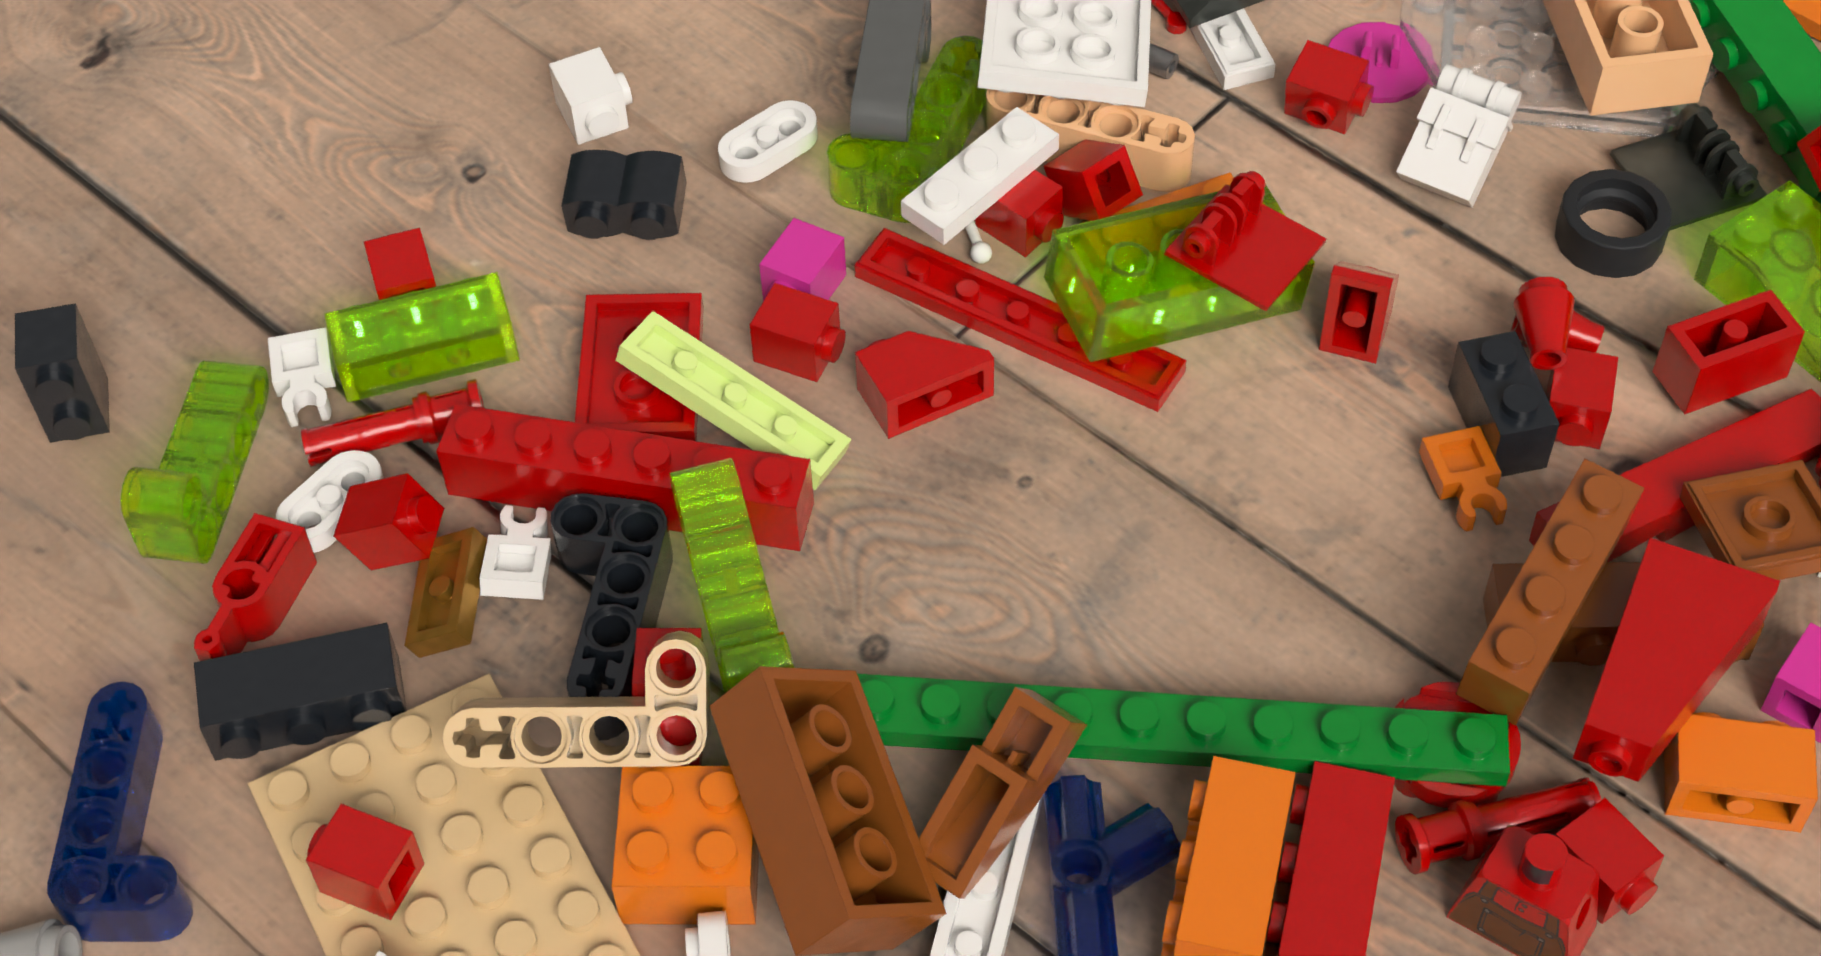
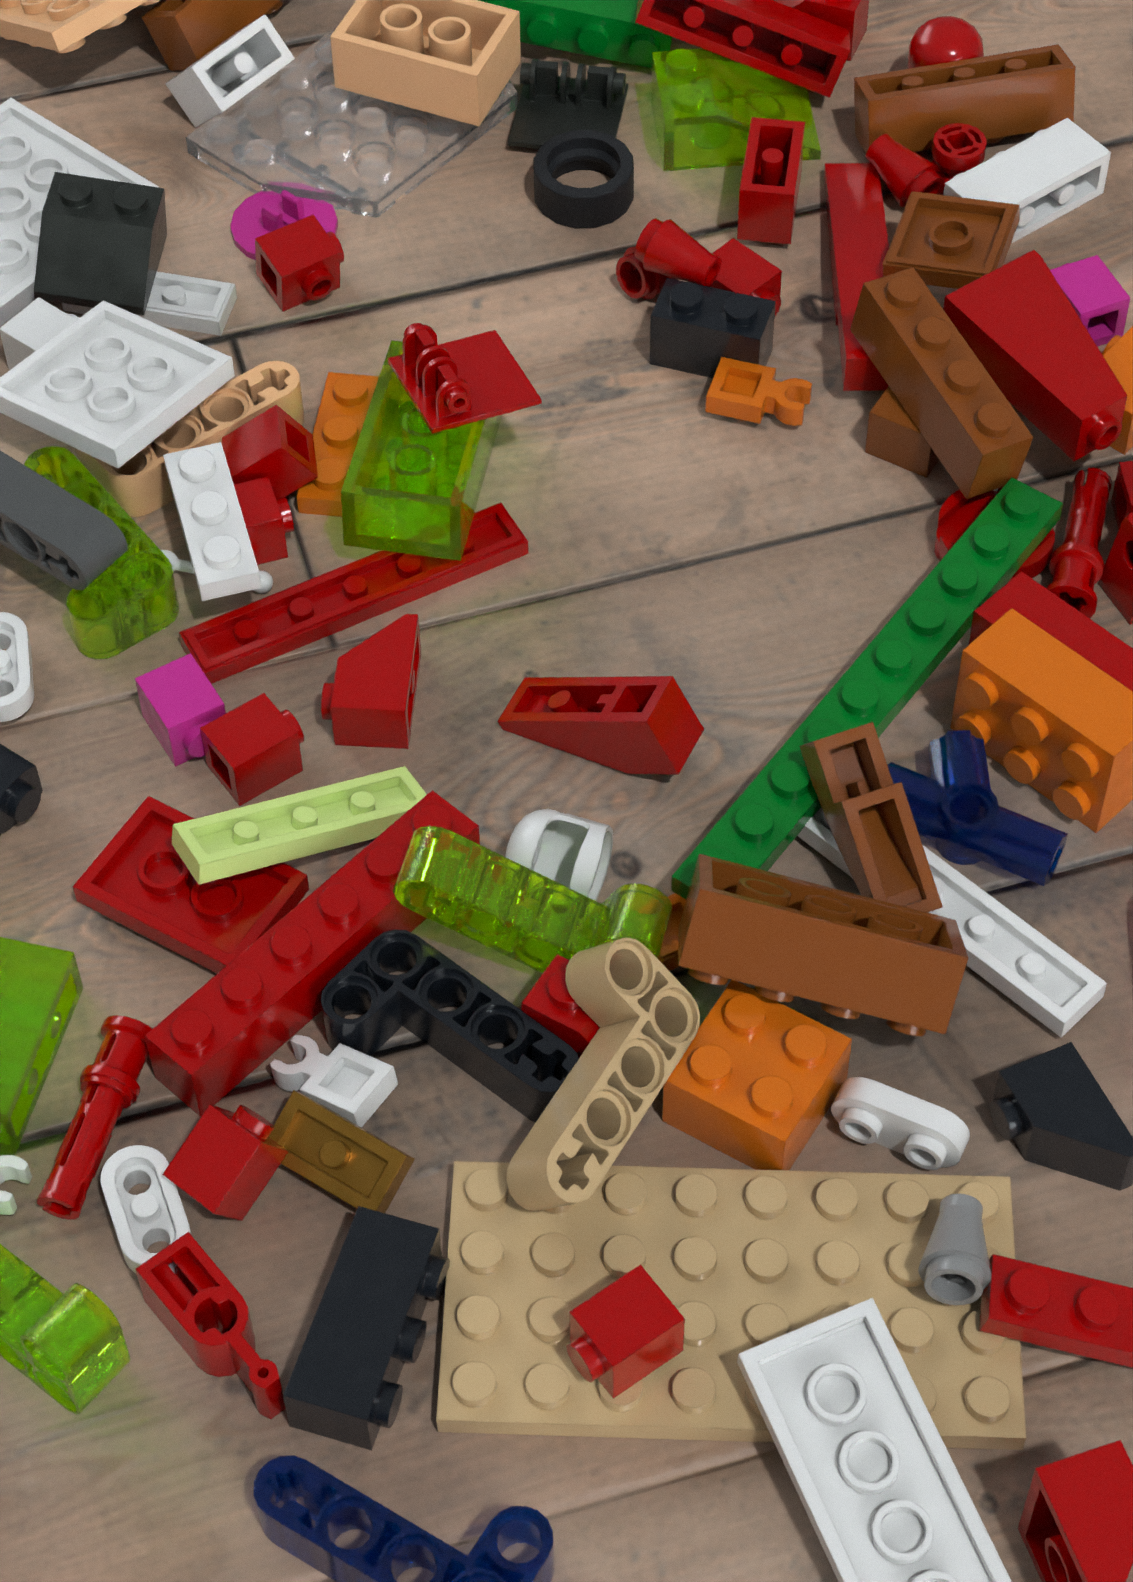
camera: 60 degrees left, 0 degrees up
red slope [1319,261,1399,364] -> none
white piece [1396,64,1522,208] -> none
none -> red slope [497,676,704,775]
none -> white helmet [504,809,613,916]

